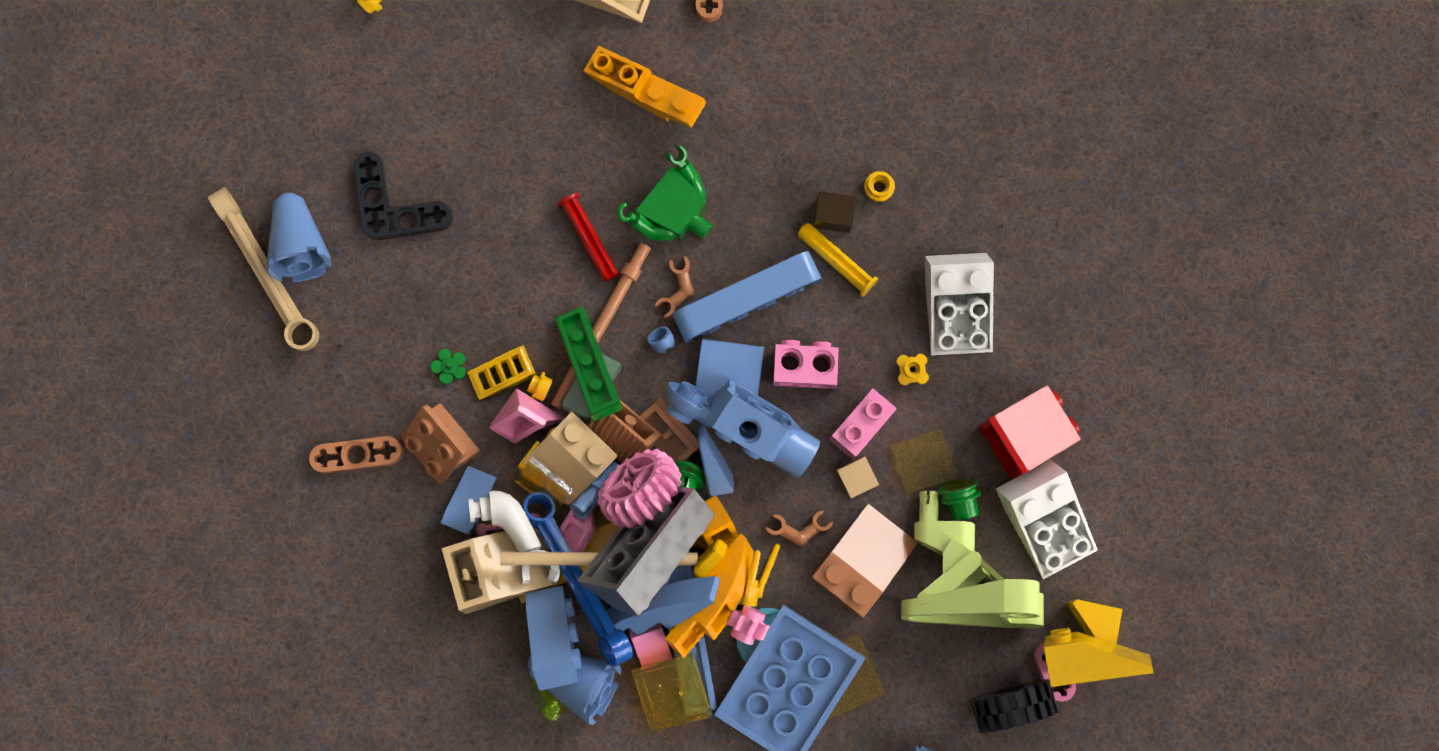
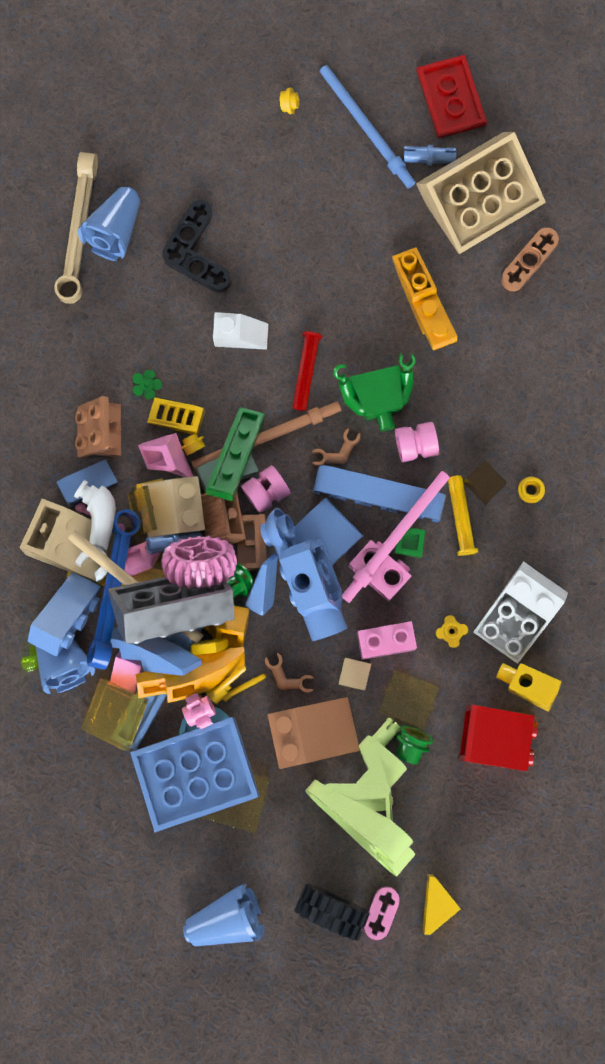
camera: 45 degrees right, 0 degrees up
nougat beam [309,436,403,474] -> none
medium blue hinge [647,326,675,354] -> none
white slope [996,460,1098,579] -> none
yellow slope [1044,628,1153,687] -> none
none -> white slope [213,312,268,349]
none -> bright pink wheel [241,465,291,514]
none -> bright pink bar [341,471,450,603]
none -> green tile [394,528,425,558]
none -> bright pink wheel [395,422,439,463]
none -> yellow torso [496,663,562,712]

